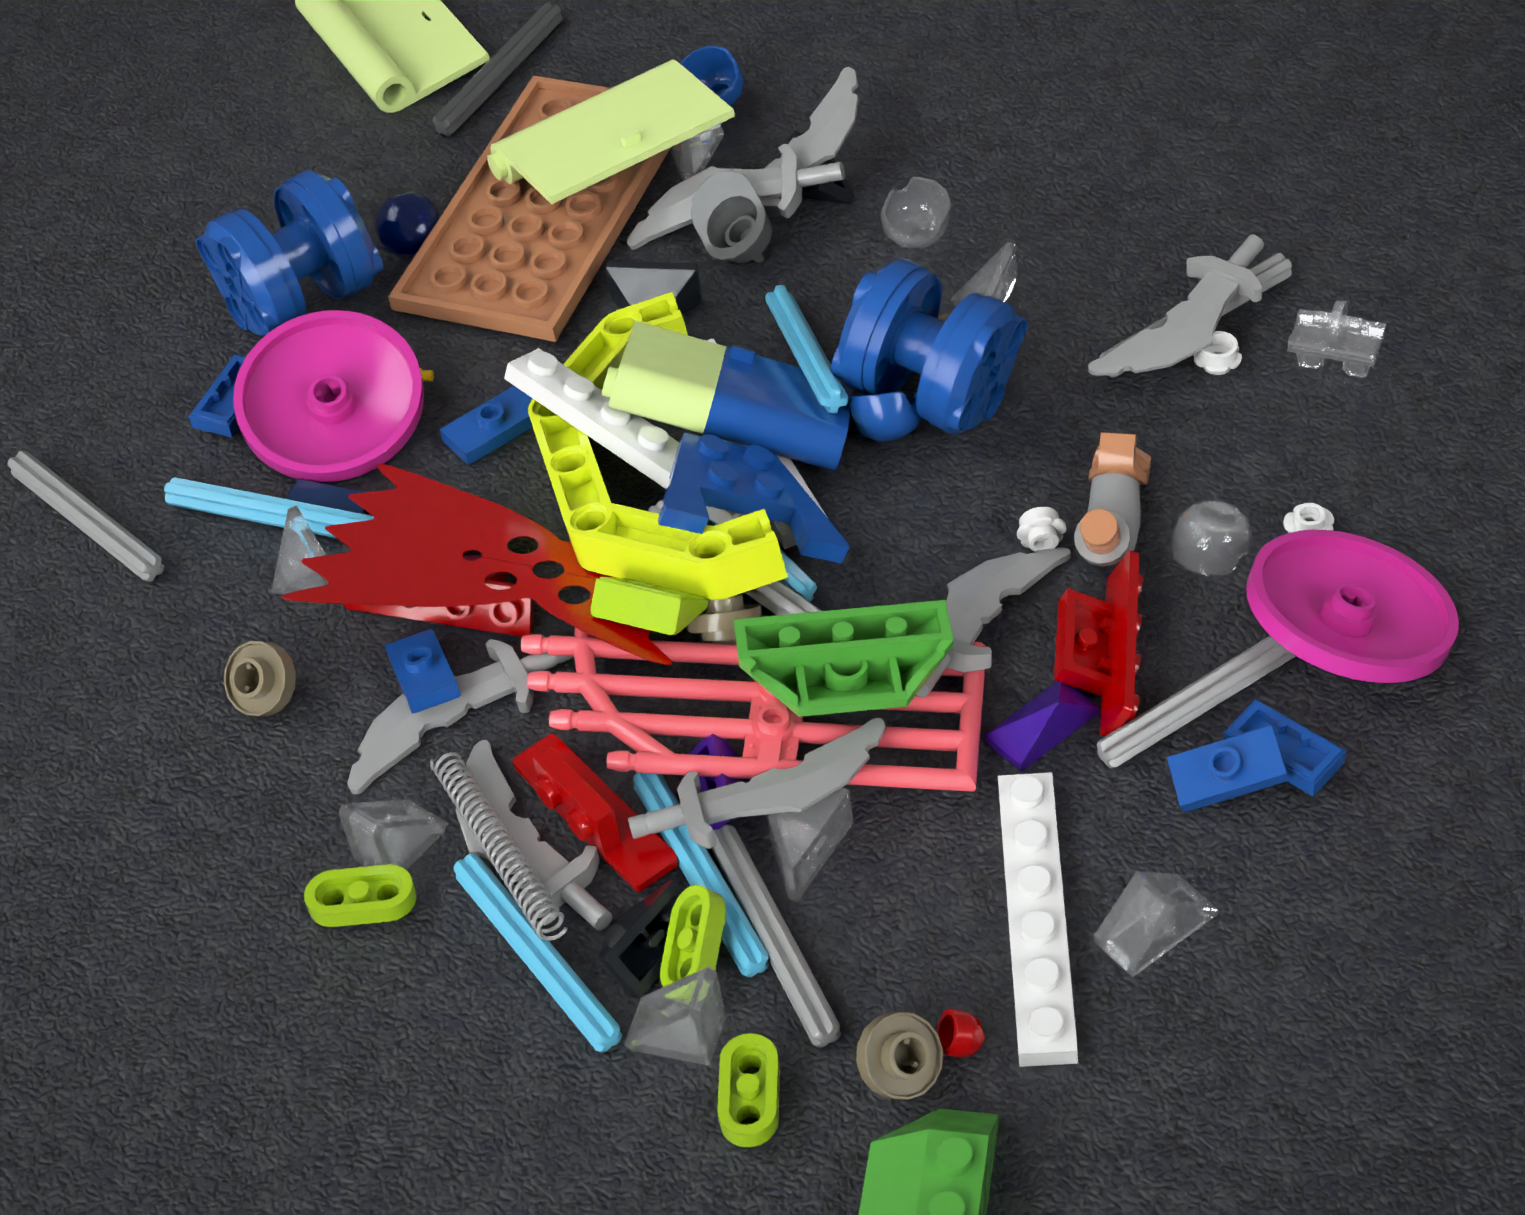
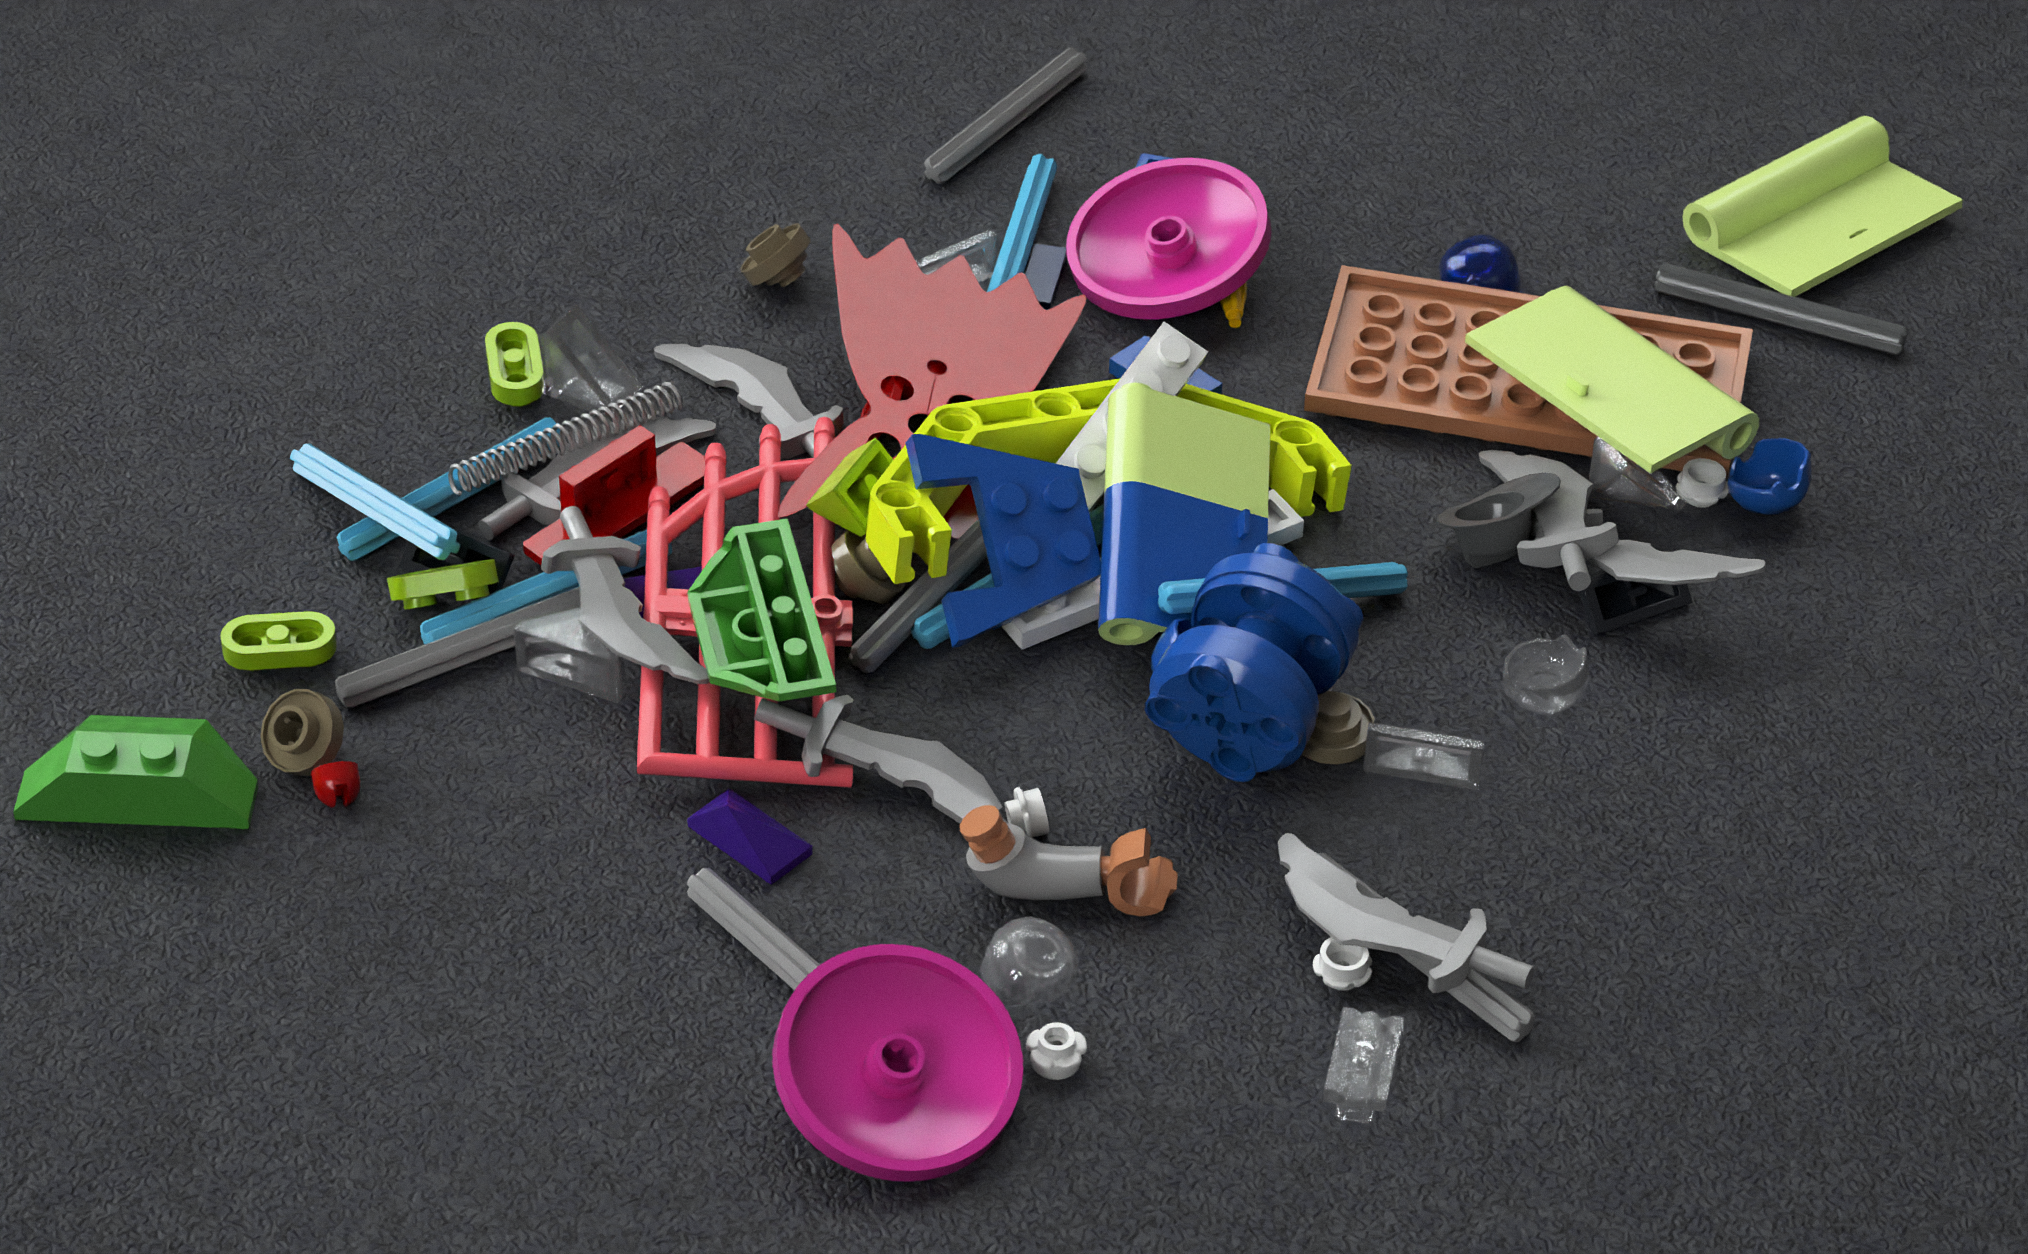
camera: 75 degrees right, 5 degrees down
blue piece [196,170,384,336] -> none
blue plate [384,628,461,714] -> none
slope [606,261,702,314] -> none
clear slope [624,967,726,1066] -> none
white plate [998,772,1078,1067] -> none
red bracket [1054,550,1143,737] -> none
clear slope [1094,871,1217,977] -> none
blue plate [1166,725,1290,813] -> none
blue plate [1223,699,1346,797] -> none
none -> axle [290,443,460,560]

